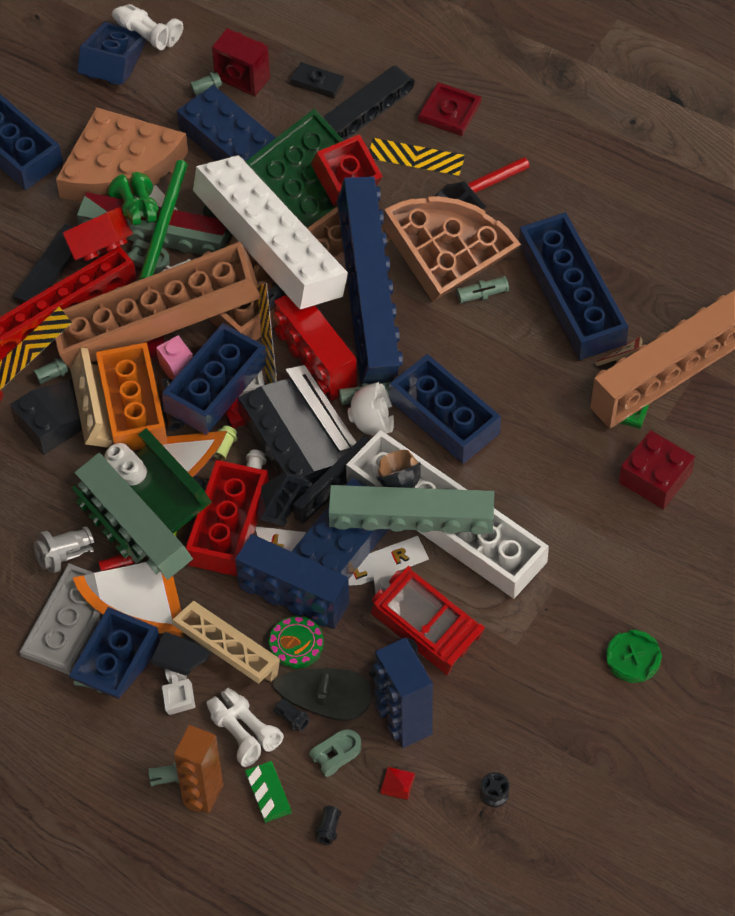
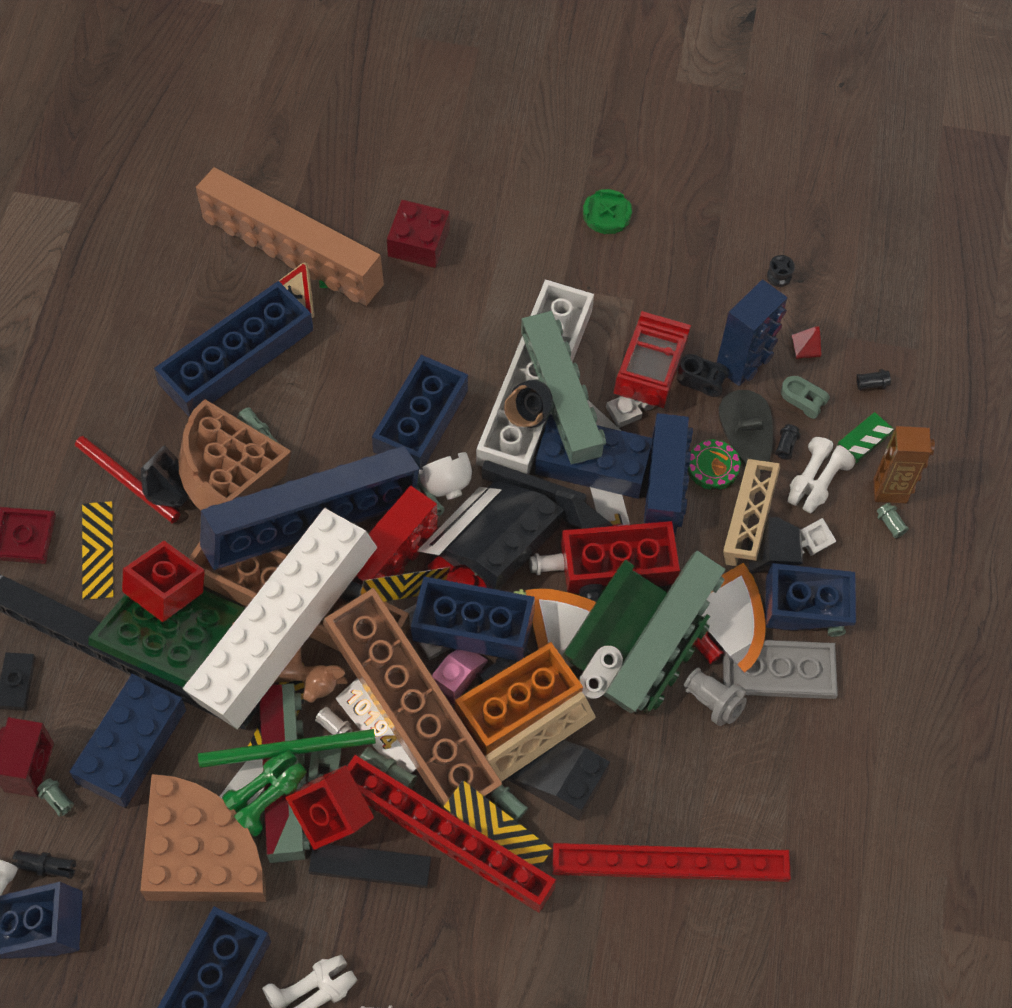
camera: 115 degrees left, 5 degrees up
none -> black pin [12,850,76,879]

